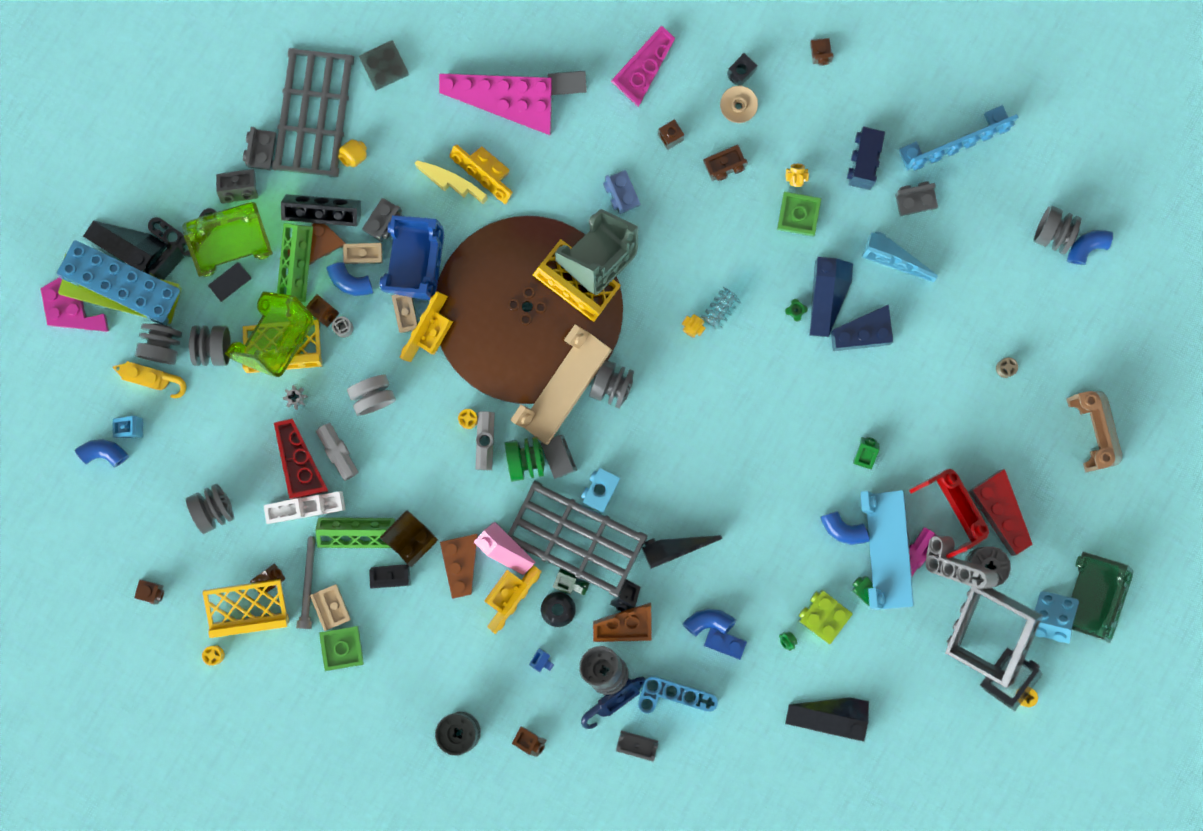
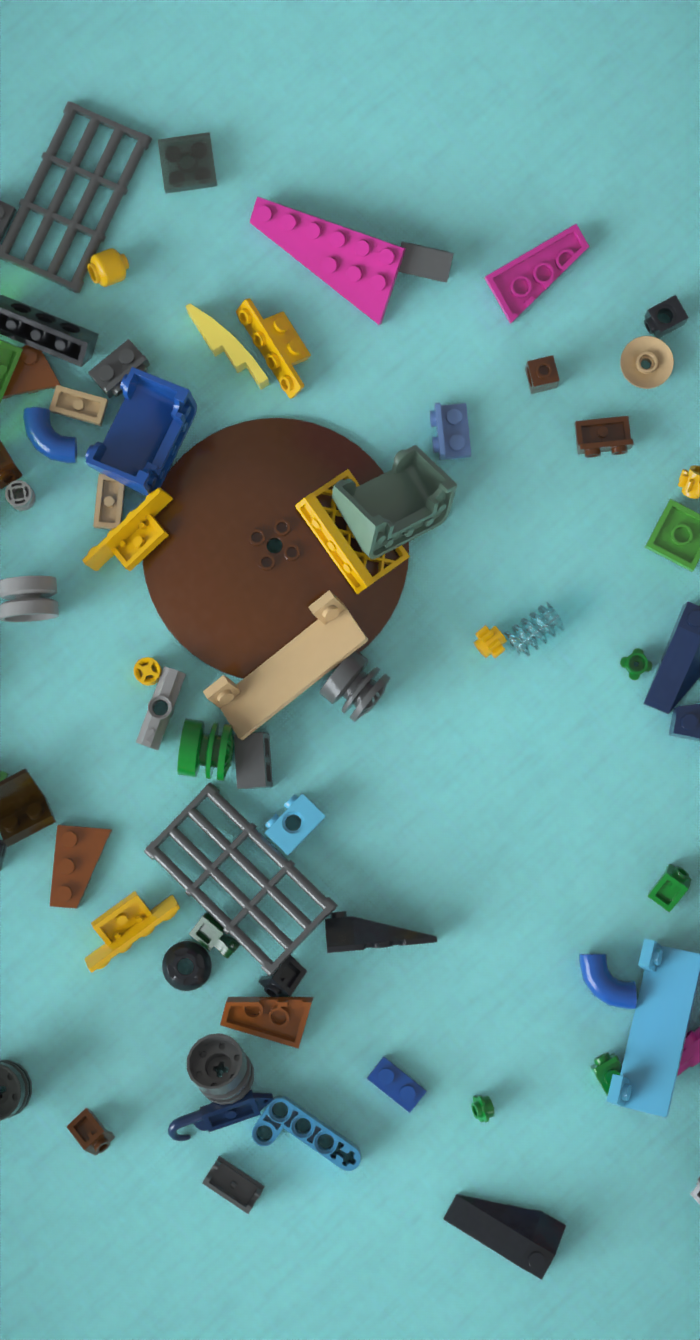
camera: 20 degrees right, 0 degrees up
bright pink slope [474,522,536,575] -> none
blue tile [529,648,554,672] -> none
blue cylinder [682,609,737,637] -> none
lime plate [798,590,853,645] -> none

